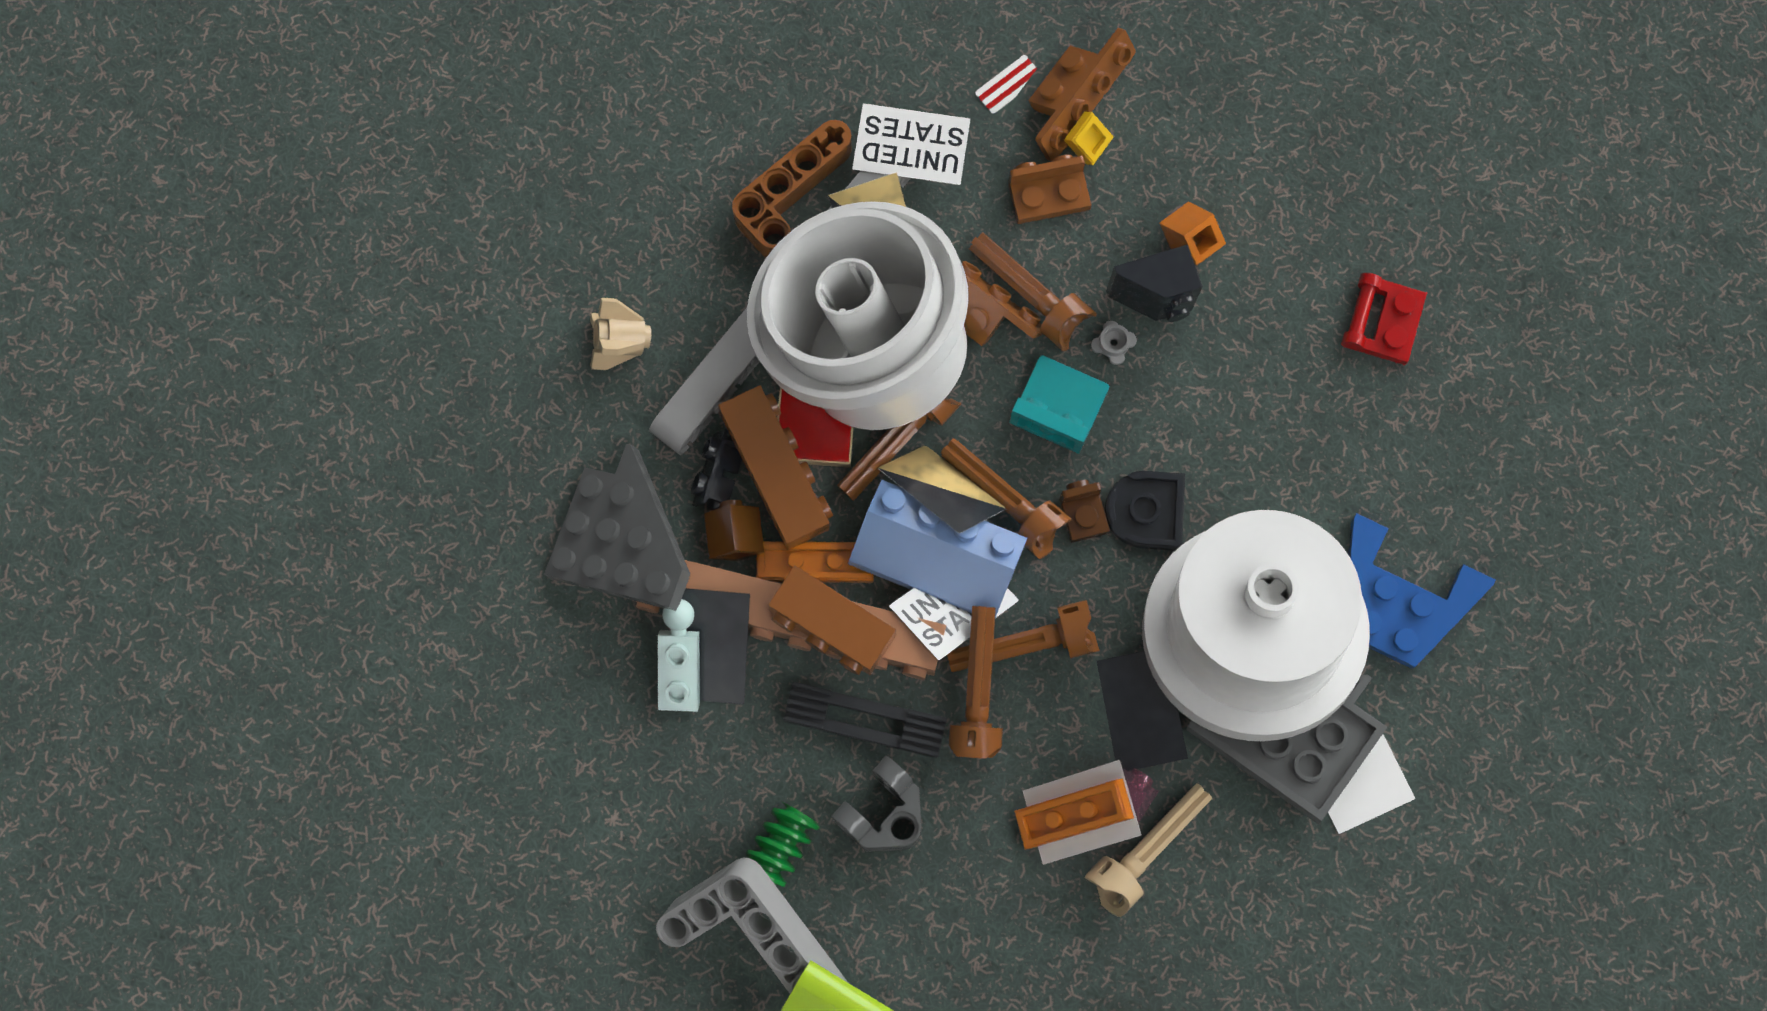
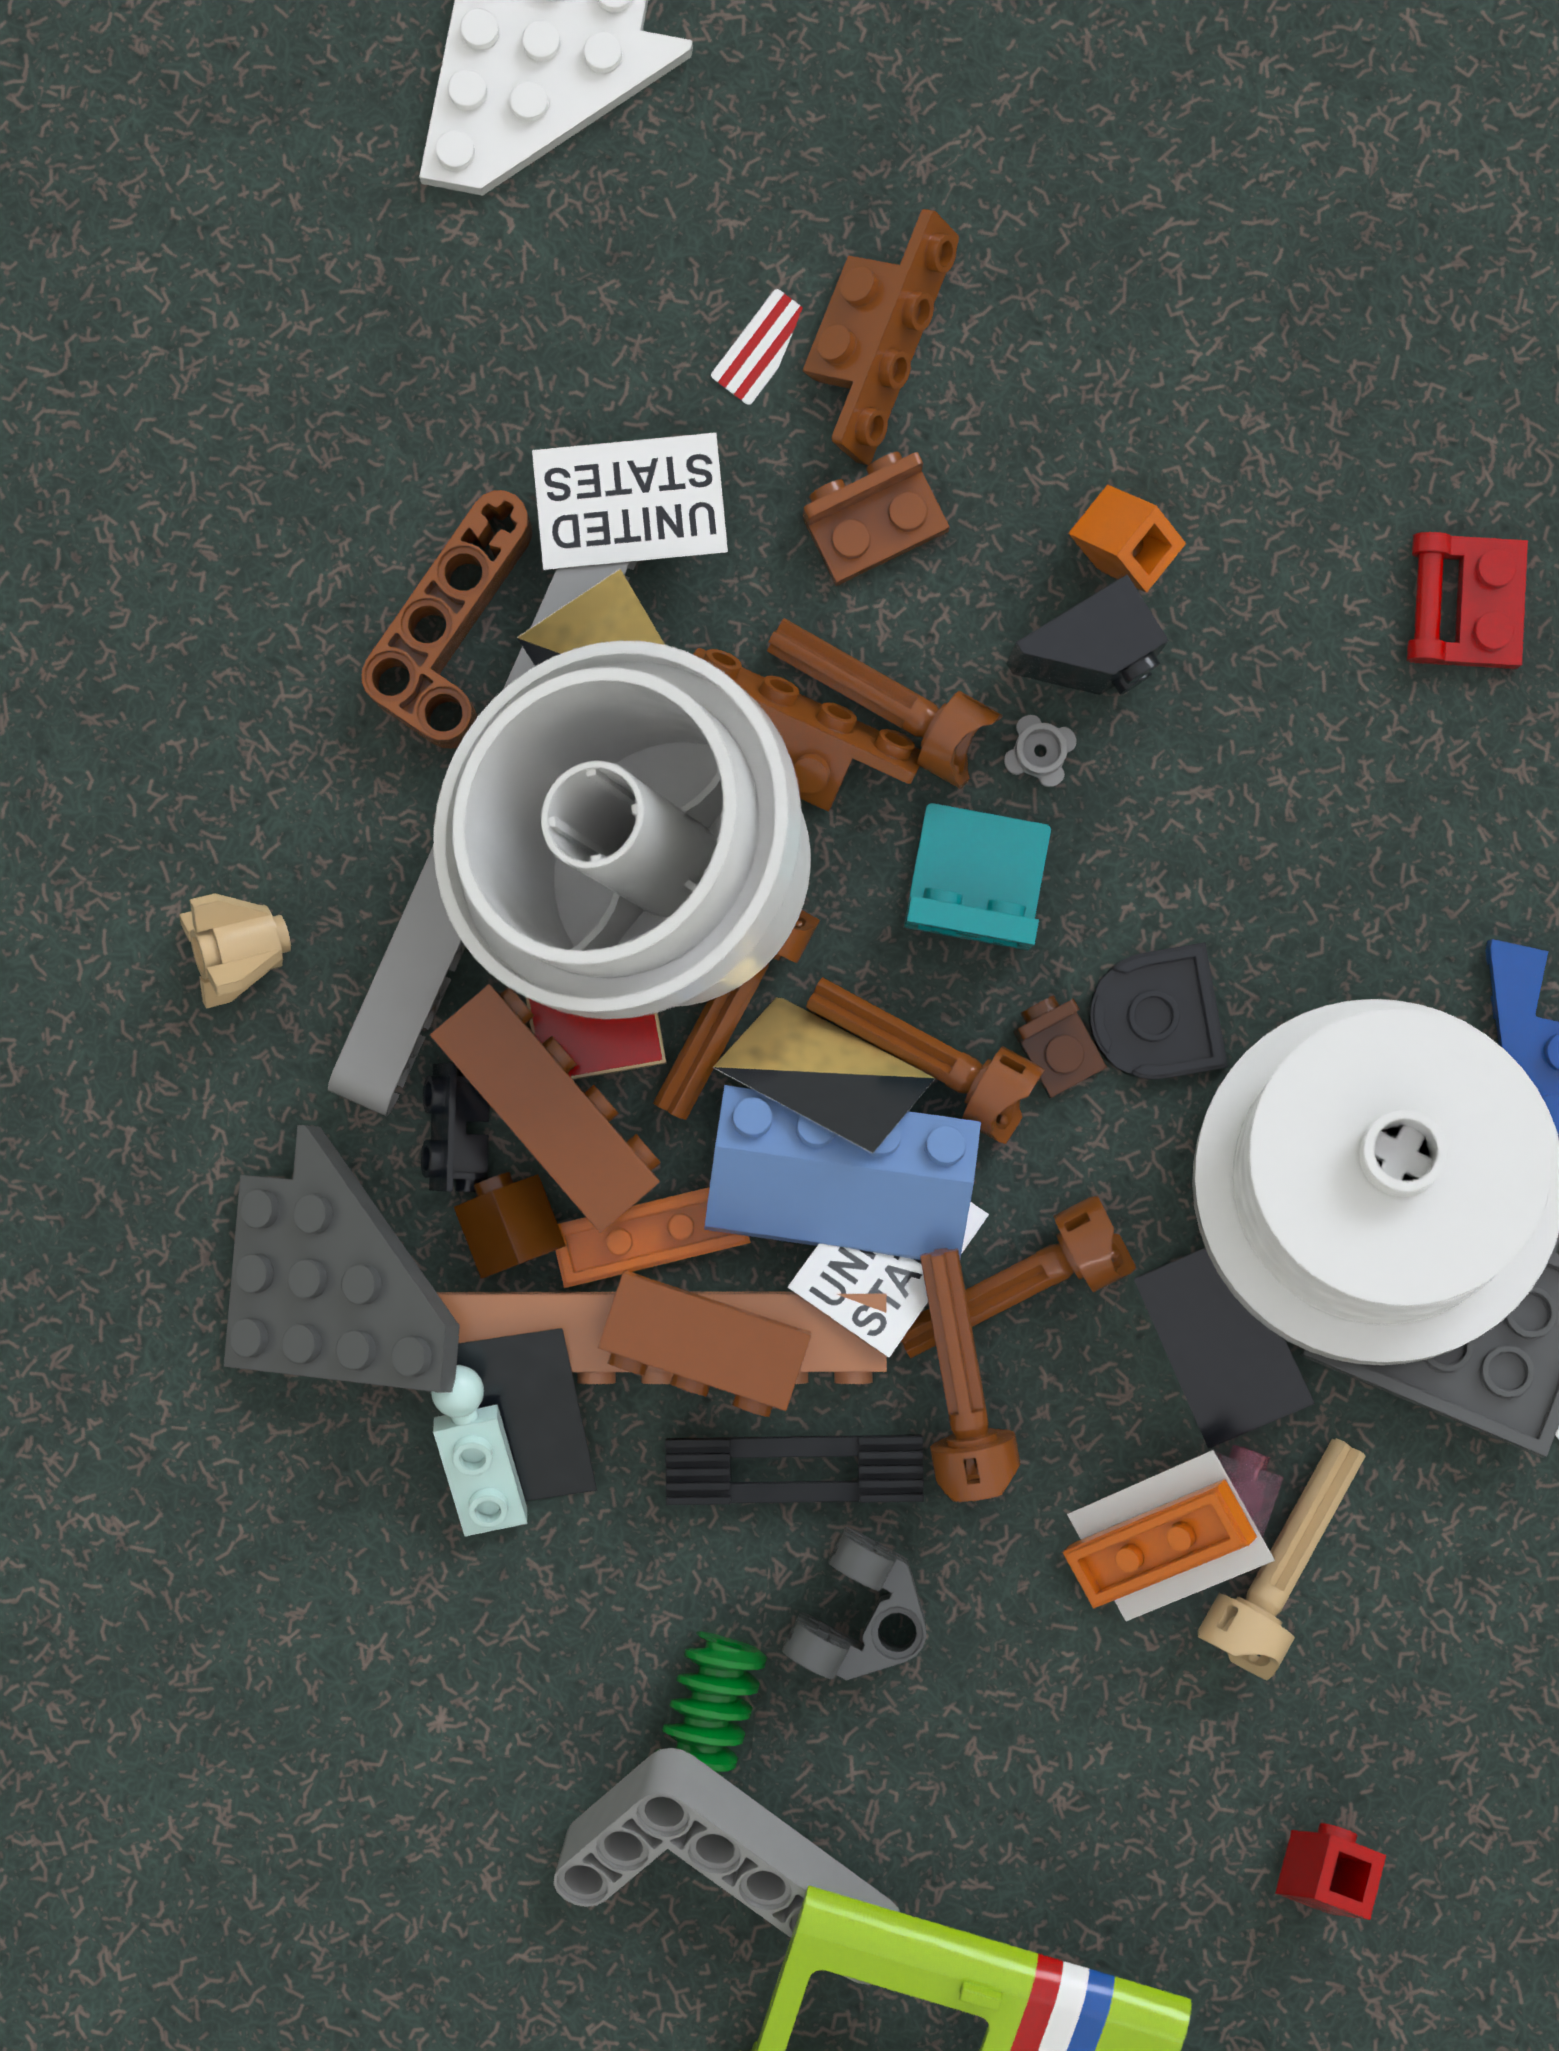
camera: 15 degrees left, 10 degrees up
yellow tile [1064,112,1114,165] -> none

